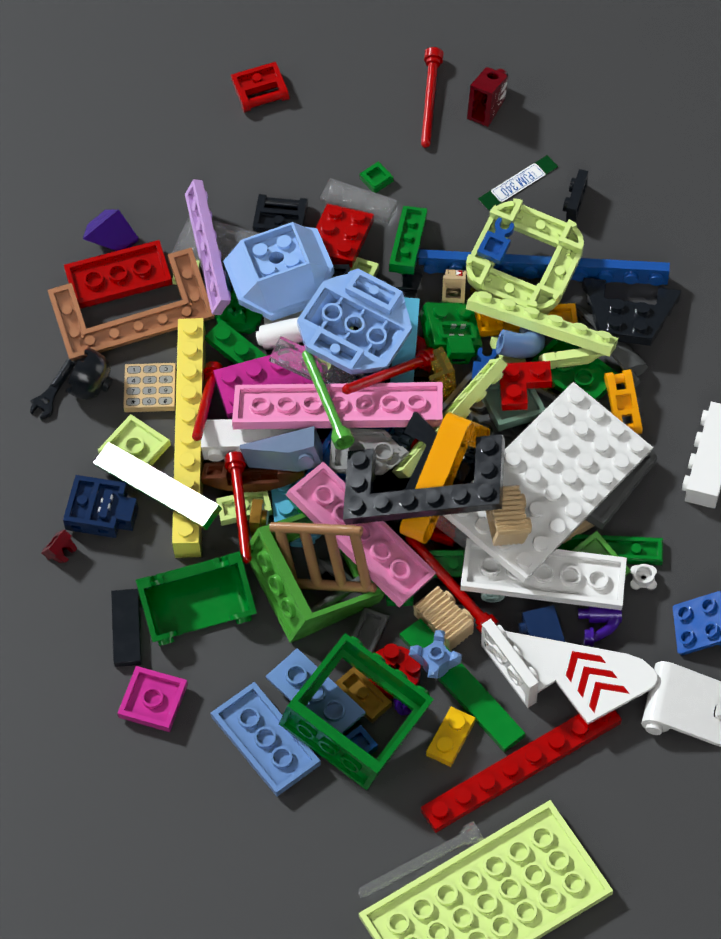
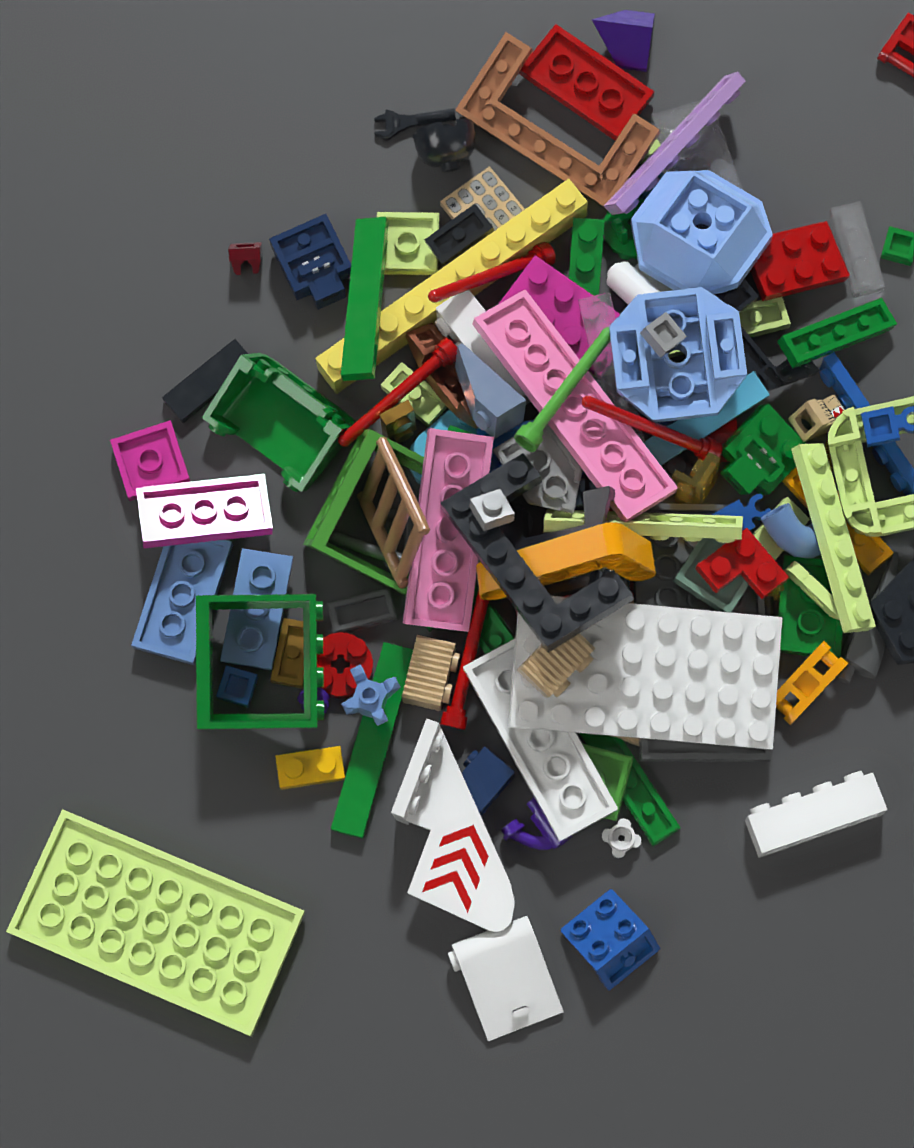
camera: 55 degrees right, 15 degrees up
black plate [252,194,308,233] -> none
clear piece [358,821,483,897] -> none
red plate [421,710,622,833] -> none
none -> plate [136,474,273,549]
none -> black plate [424,204,494,267]
none -> plate [469,489,515,531]
none -> light grey plate [640,312,687,358]

